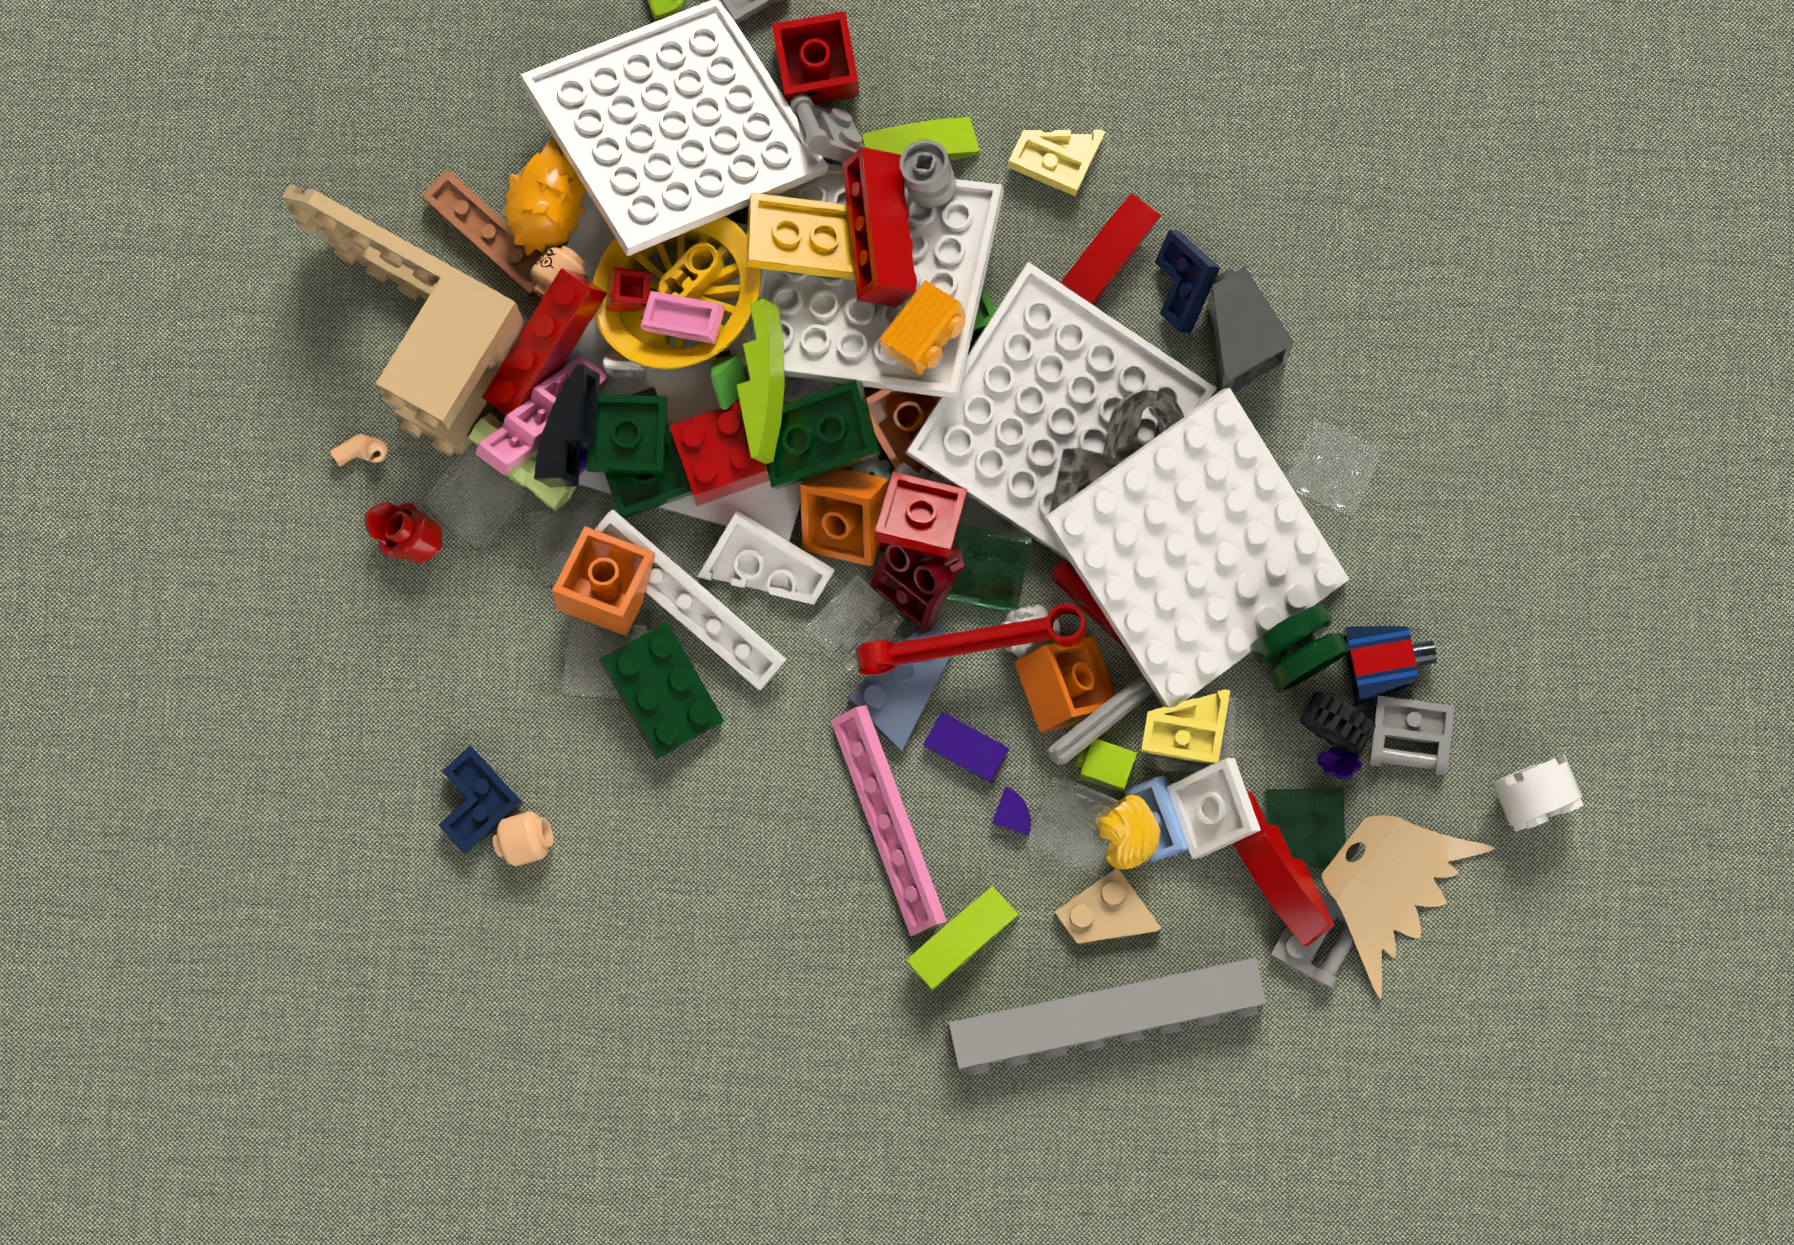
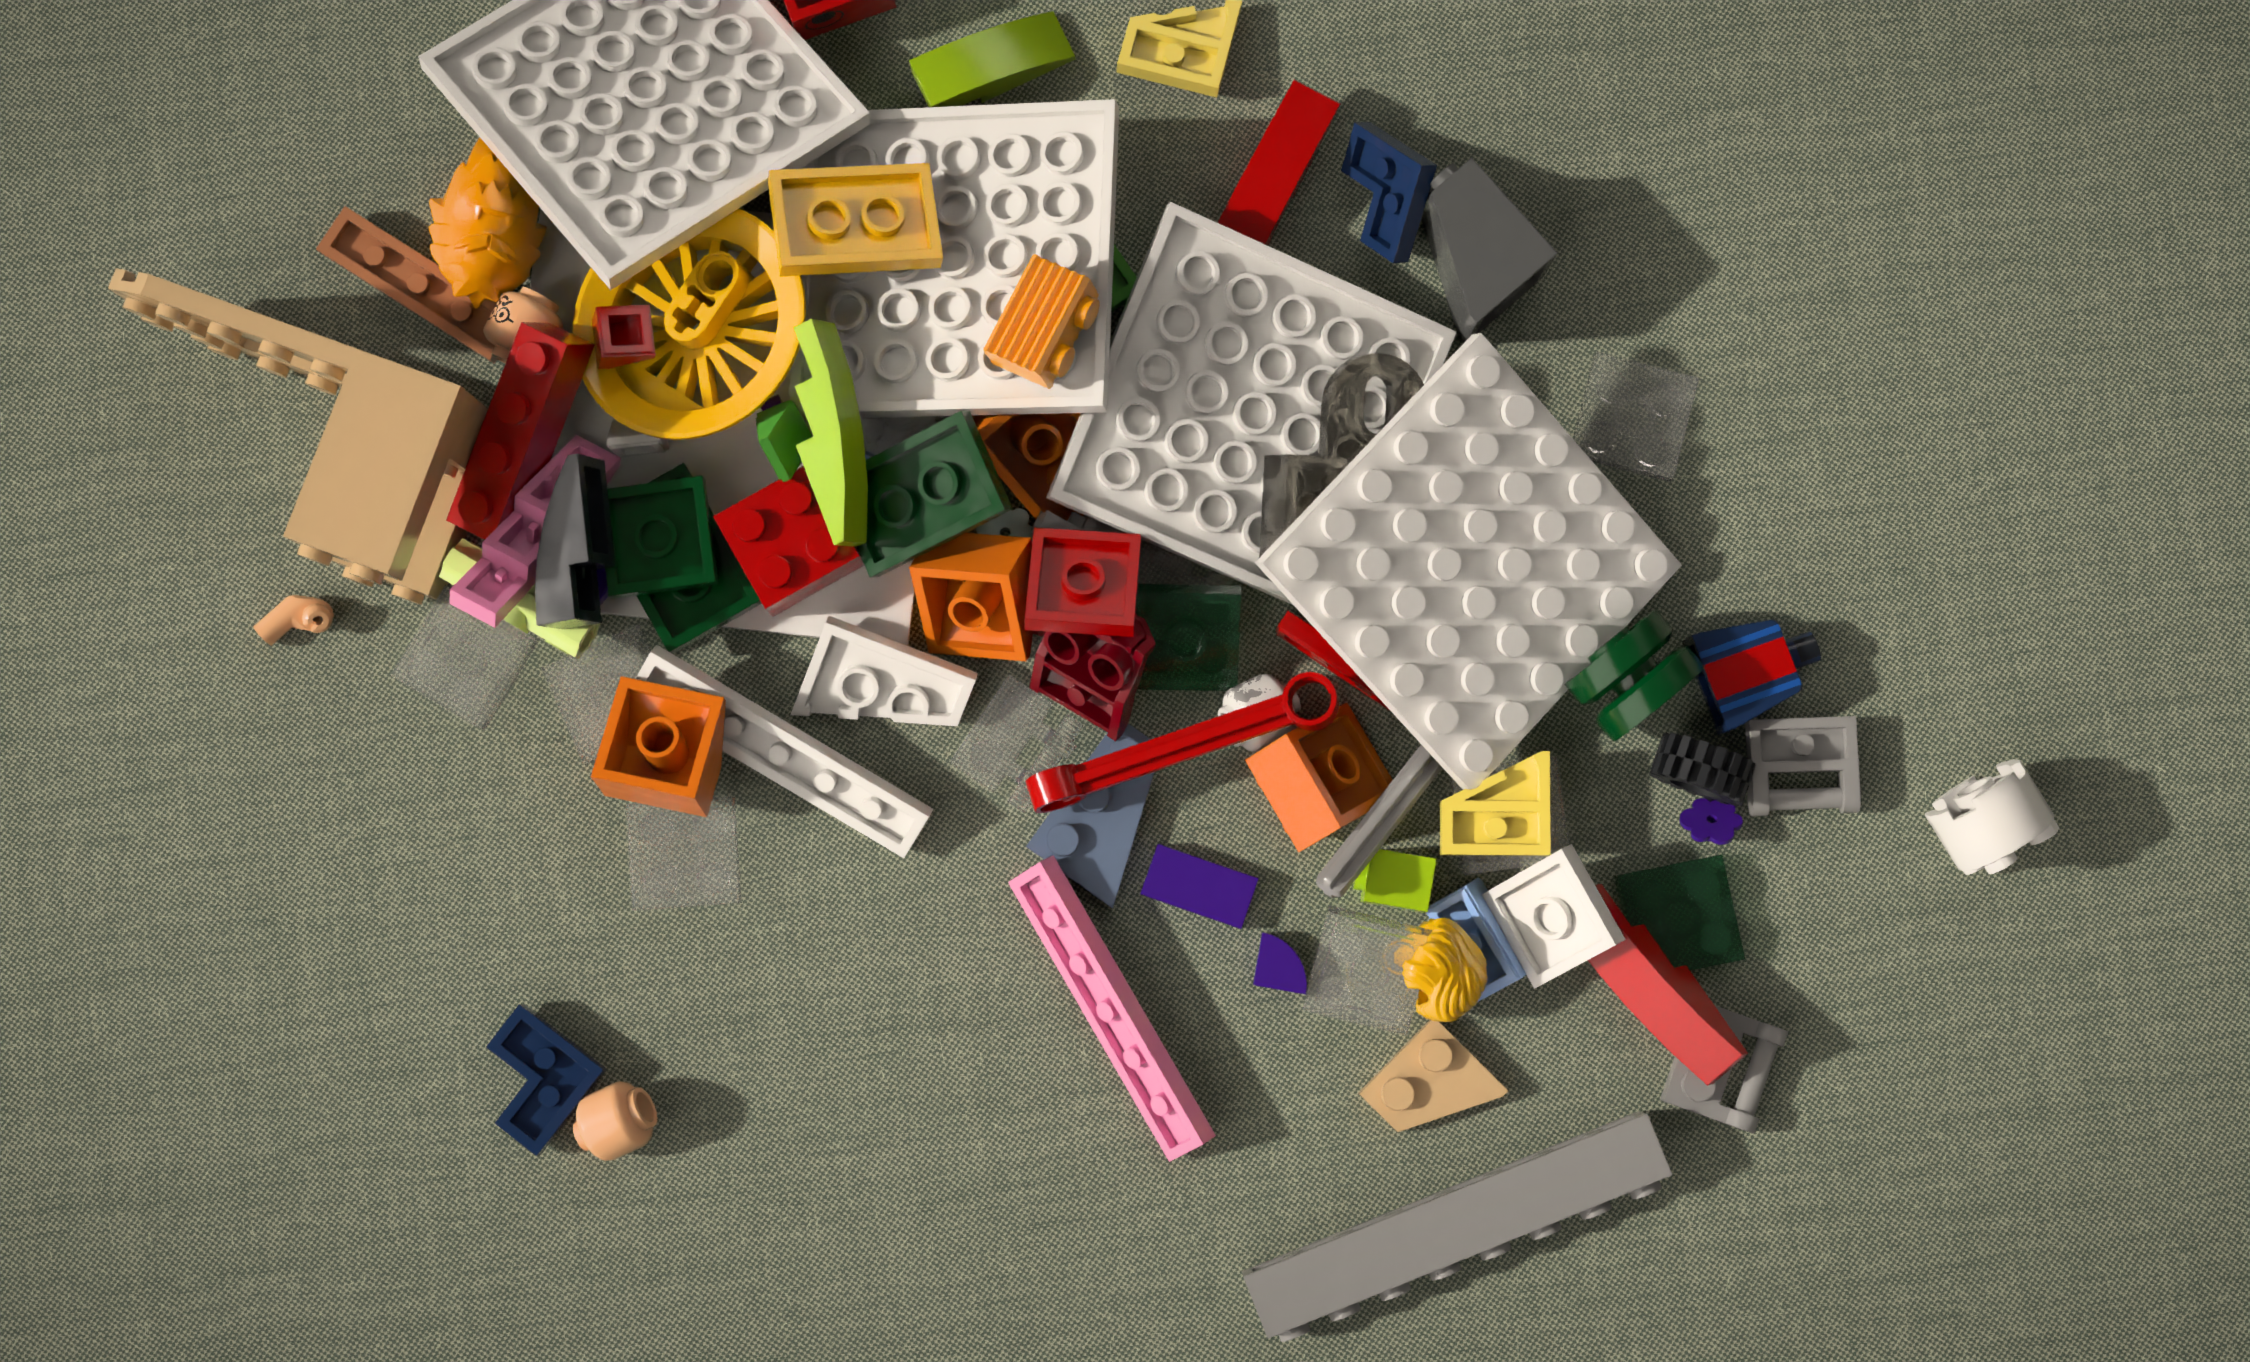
camera: 10 degrees left, 5 degrees up
red head [364,502,442,564] -> none
dark green plate [599,621,724,760] -> none
bright pink tile [640,291,725,344] -> none
light grey plate [790,94,865,163] -> none
red brick [842,147,917,307] -> none
light grey wheel [900,140,957,208] -> none
lime slope [906,886,1019,992] -> none
tan piece [1322,815,1495,999] -> none

